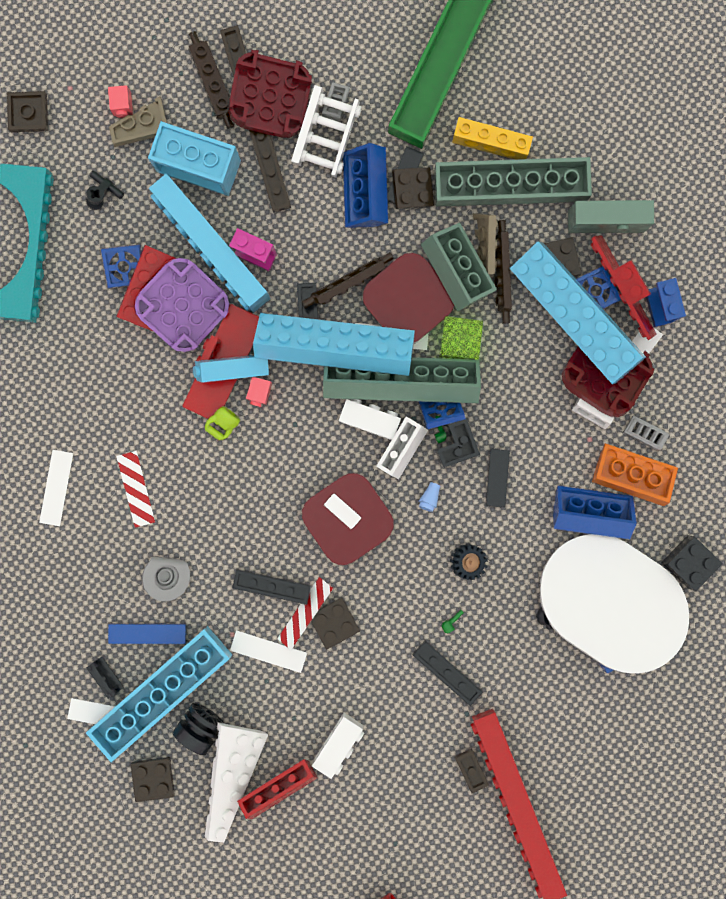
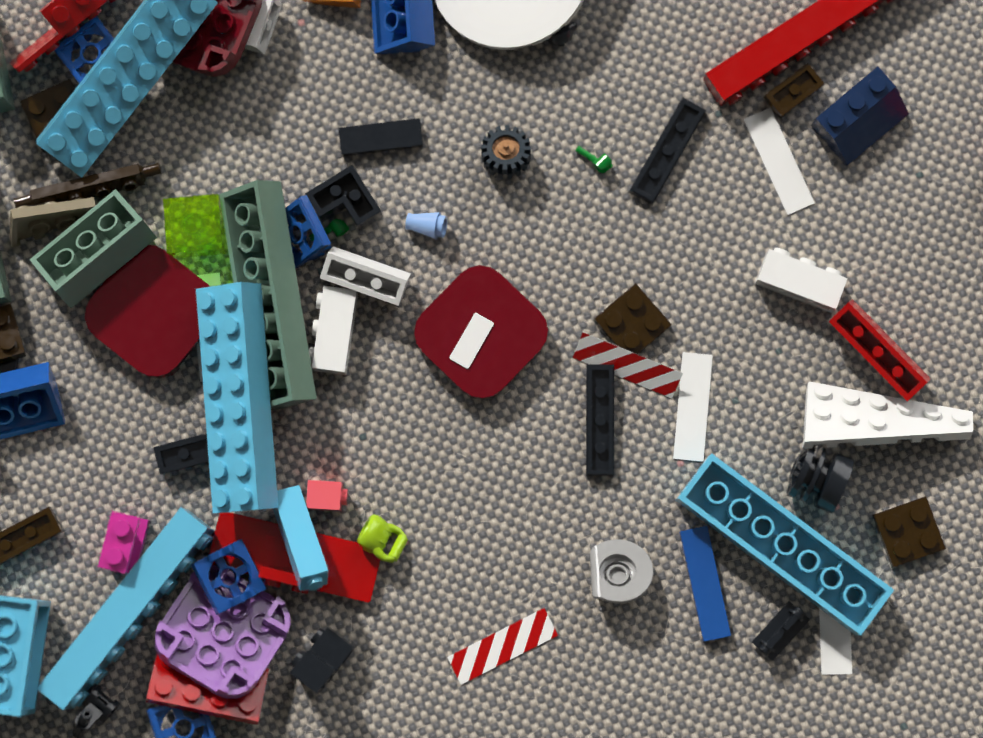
camera: 105 degrees left, 5 degrees down
dark brown plate [301,252,394,309] -> none
none -> black piece [72,685,120,738]
none -> blue piece [191,539,267,615]
none -> black brick [290,627,356,694]
none -> white sticker [743,108,815,215]
none -> dark blue slope [811,66,909,166]

